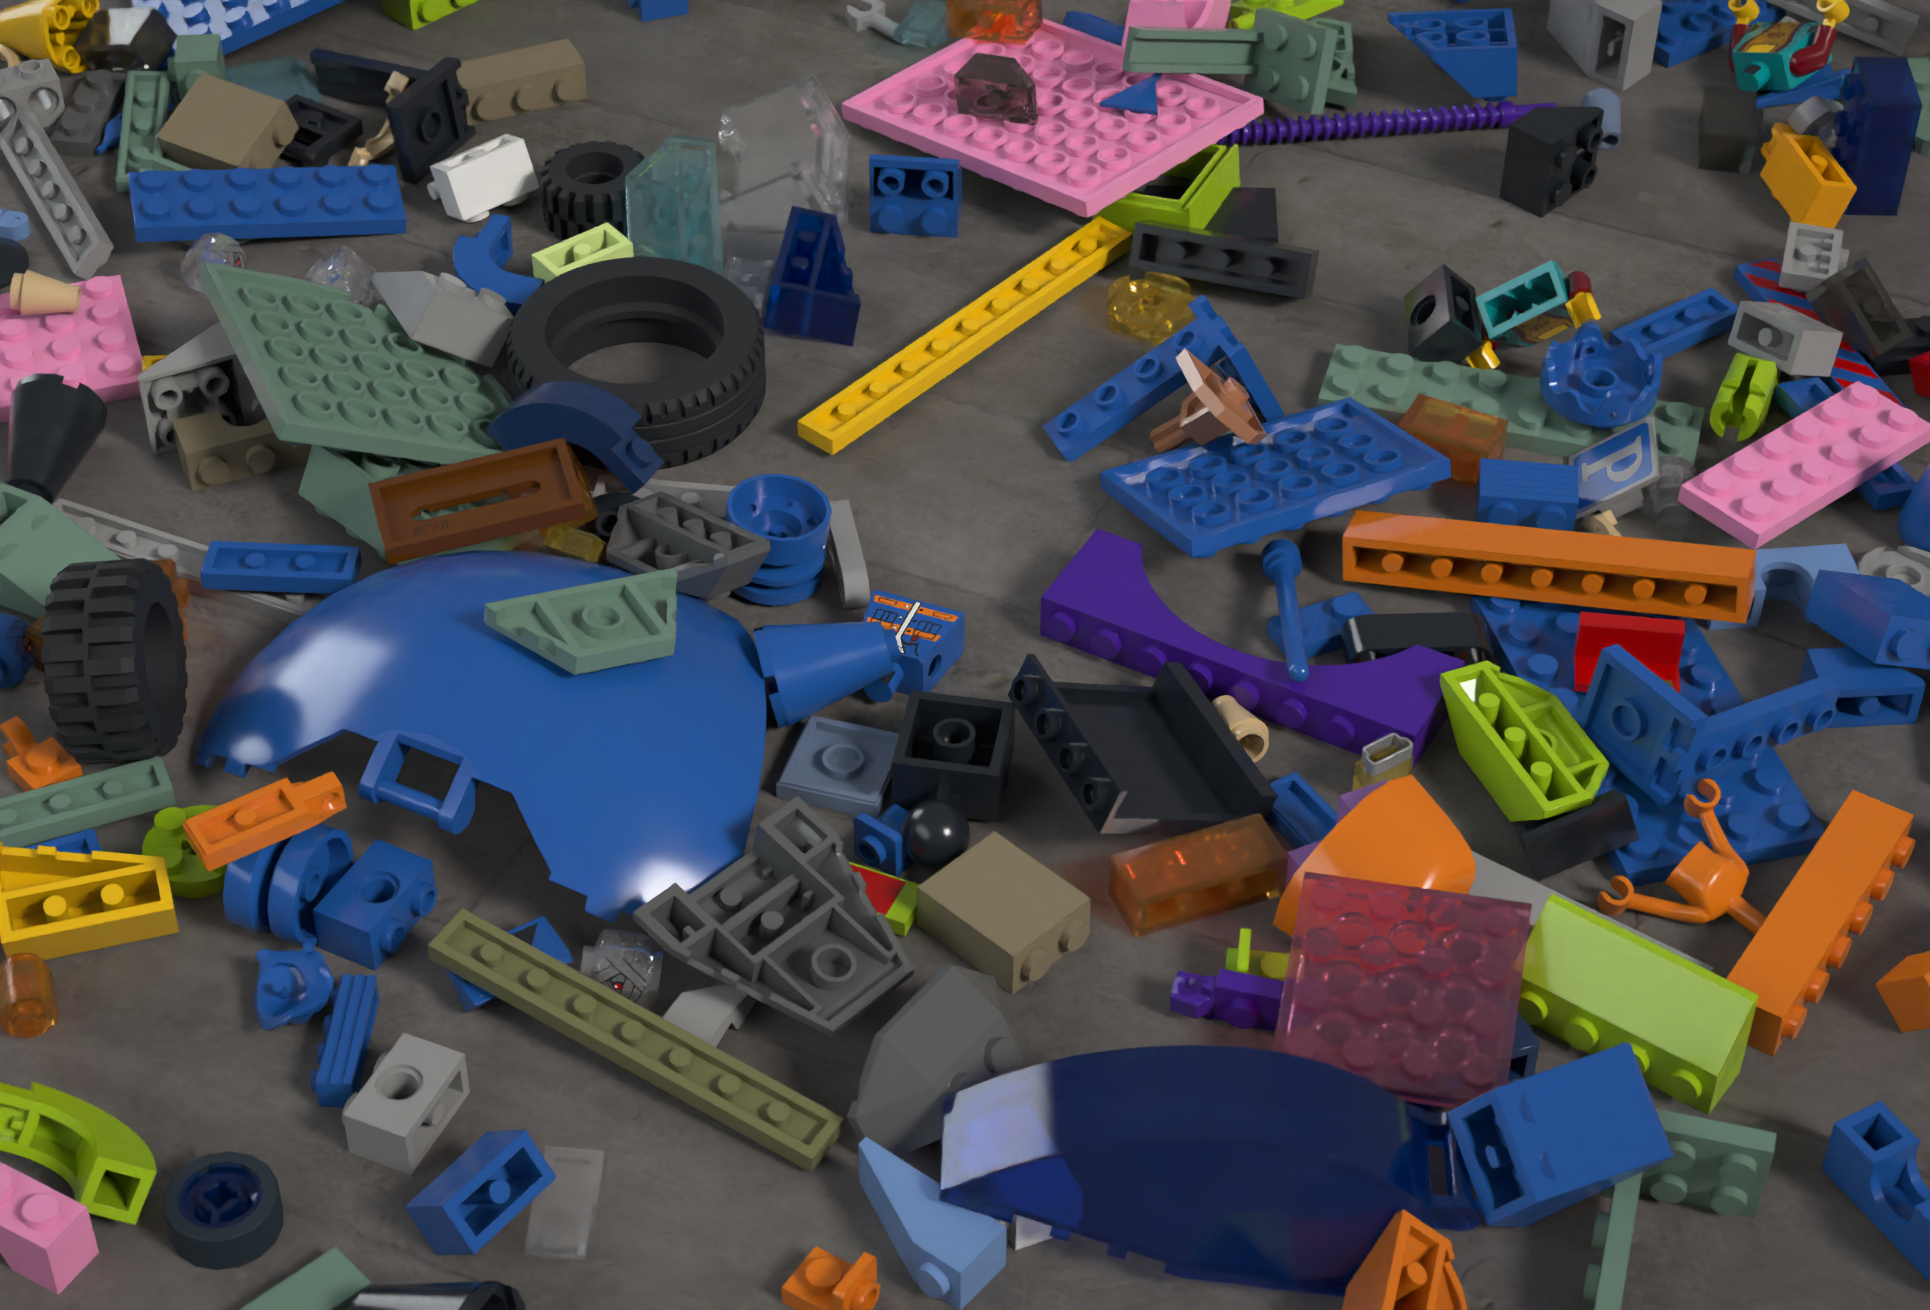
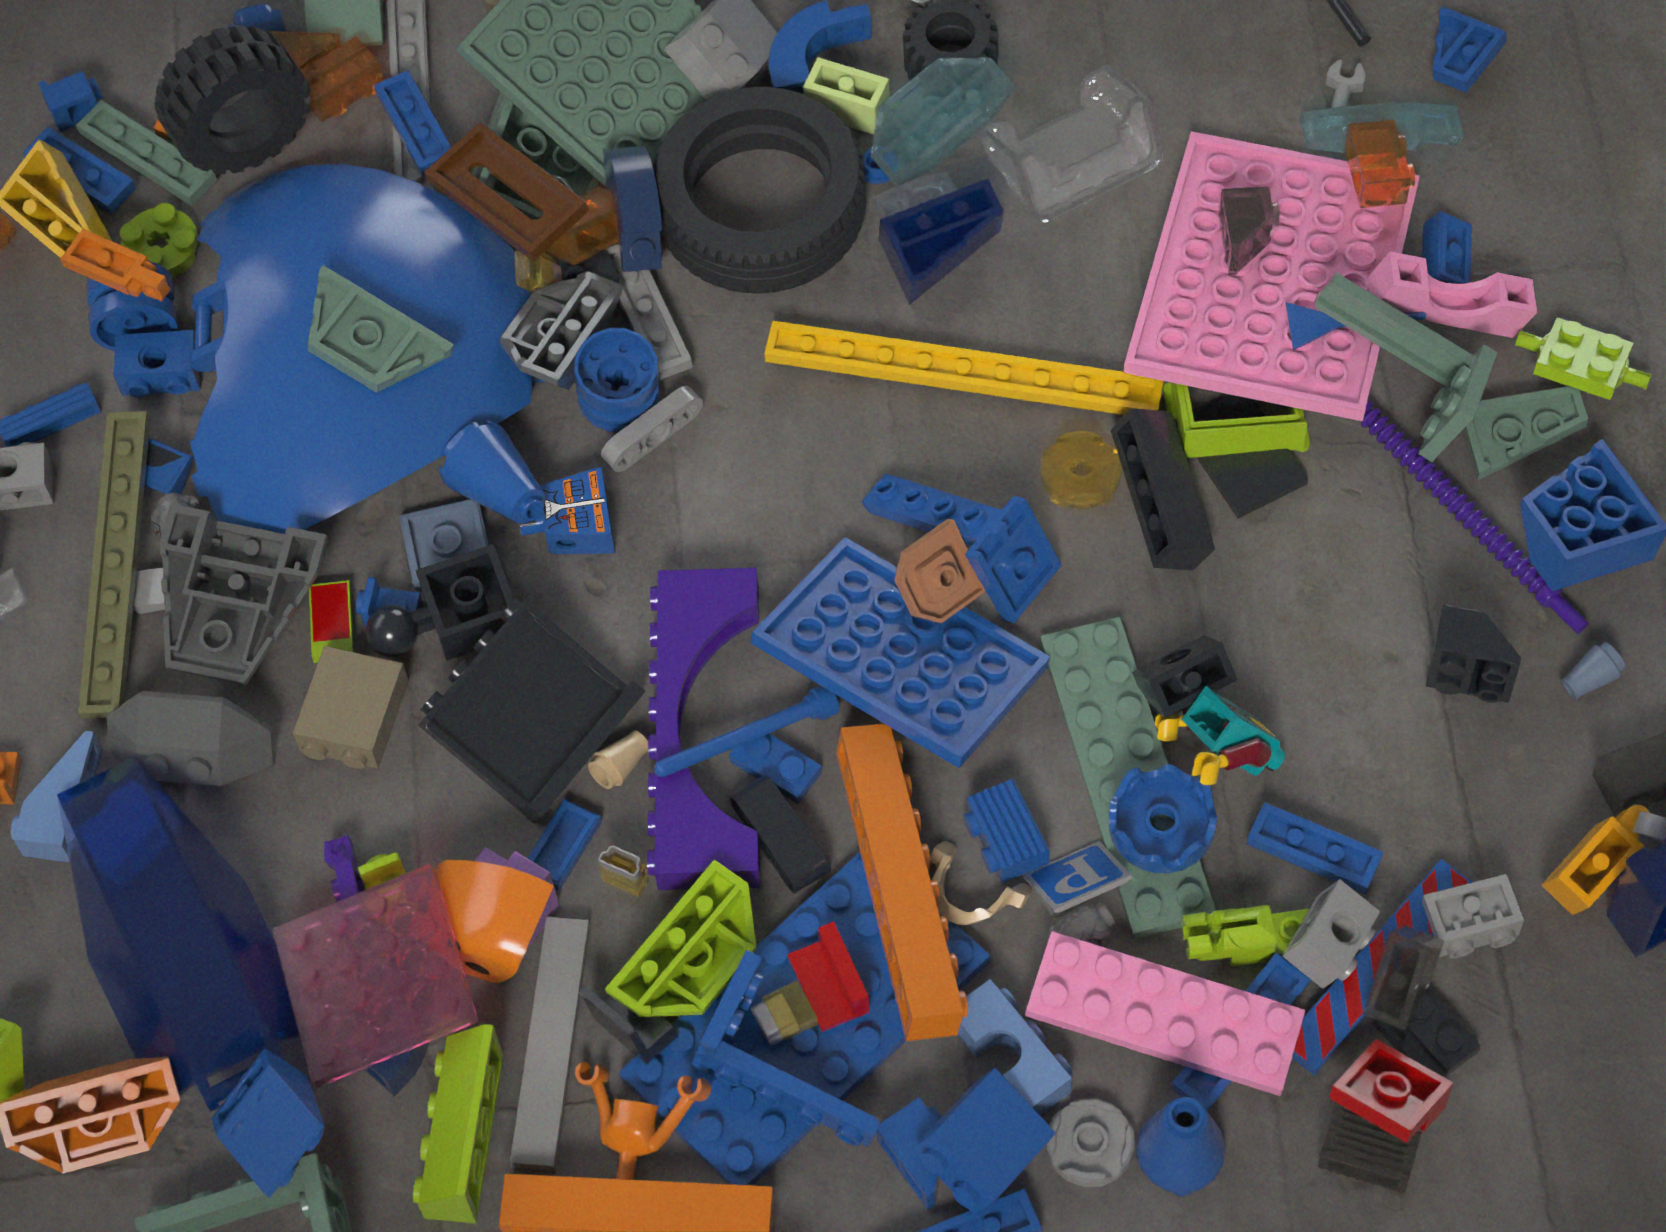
camera: 65 degrees right, 20 degrees up
blue hat [253,941,334,1031] -> none
blue slope [869,154,962,238] -> none
clear orange brick [1108,813,1288,938] -> none
clear orange brick [1398,394,1508,488] -> none

